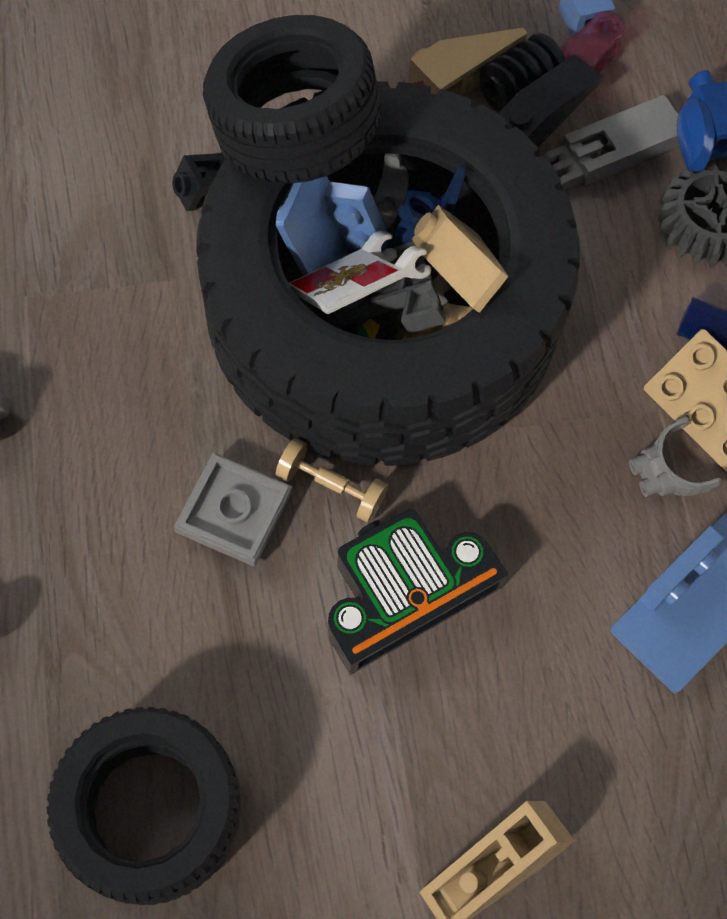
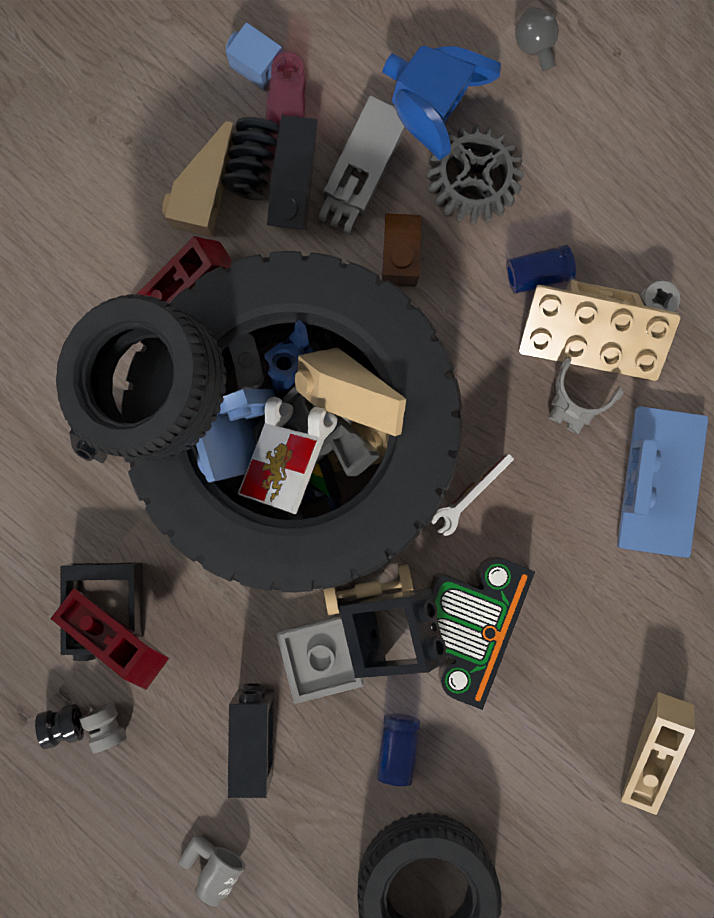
camera: 35 degrees left, 20 degrees up
none -> dark red slope [50,588,170,690]
none -> black window [60,562,143,661]
none -> black window [228,683,274,798]
none -> black window [338,588,447,678]
none -> clear blue piece [376,713,420,786]
none -> reddish brown slope [381,213,421,286]
none -> white flag [430,454,514,536]

